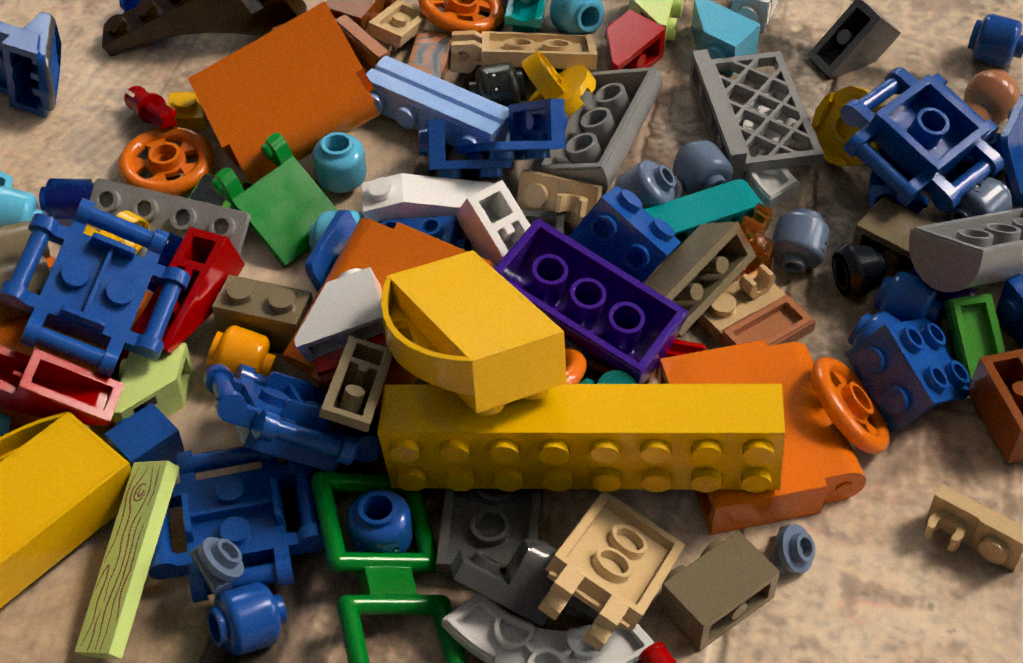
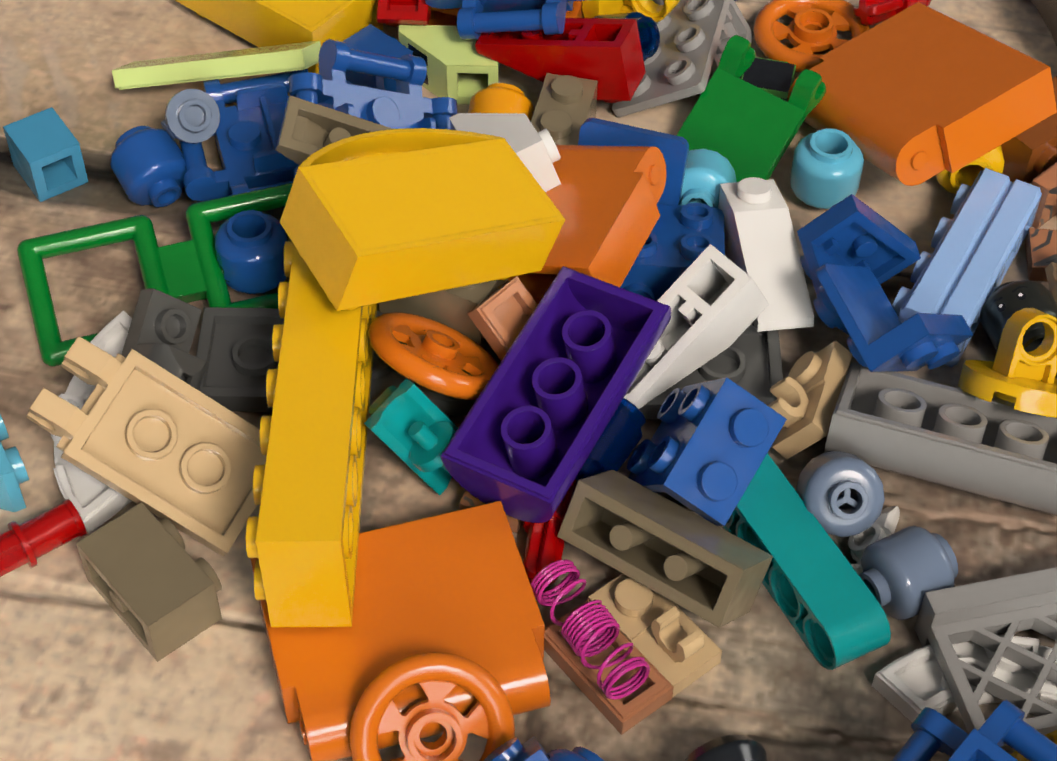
camera: 85 degrees right, 0 degrees up
clear orange plate [739,202,775,274] -> none
sand blue plate [769,524,815,577] -> none
sand blue head [770,208,830,274] -> none
none -> dark pink piece [531,559,650,700]

